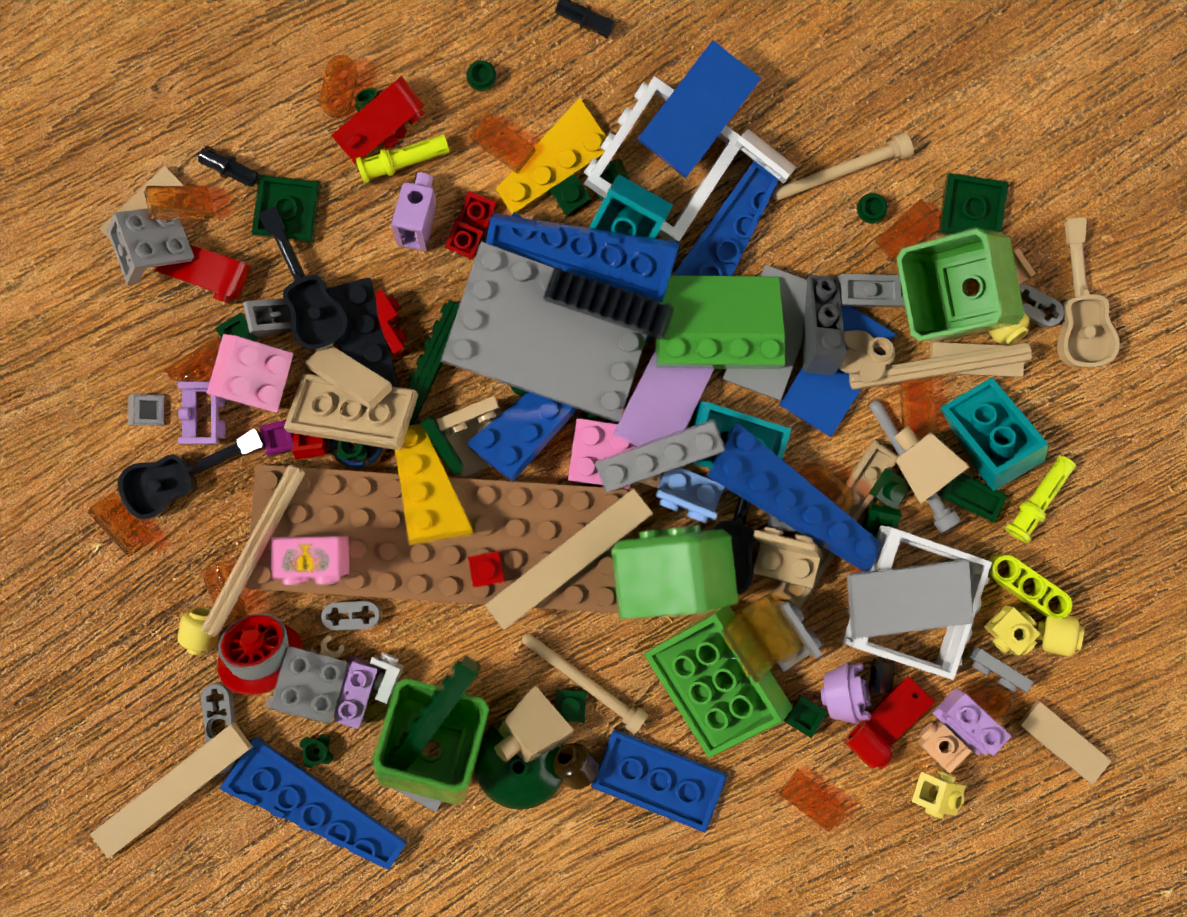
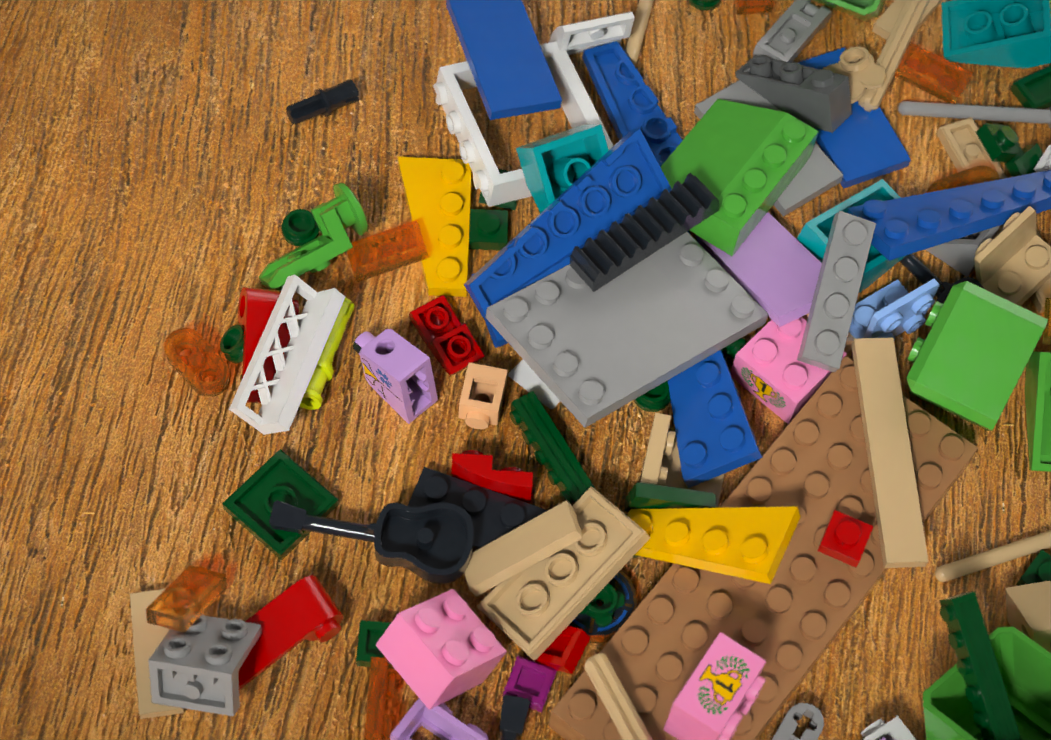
camera: 65 degrees left, 25 degrees down
black axle [198,145,259,187] -> none
light grey slope [243,299,292,338] -> none
tan torso [894,426,969,503] -> none
none -> white fence [229,275,345,435]
none -> bright green piece [259,183,368,291]
none -> light nougat brick [459,362,508,429]

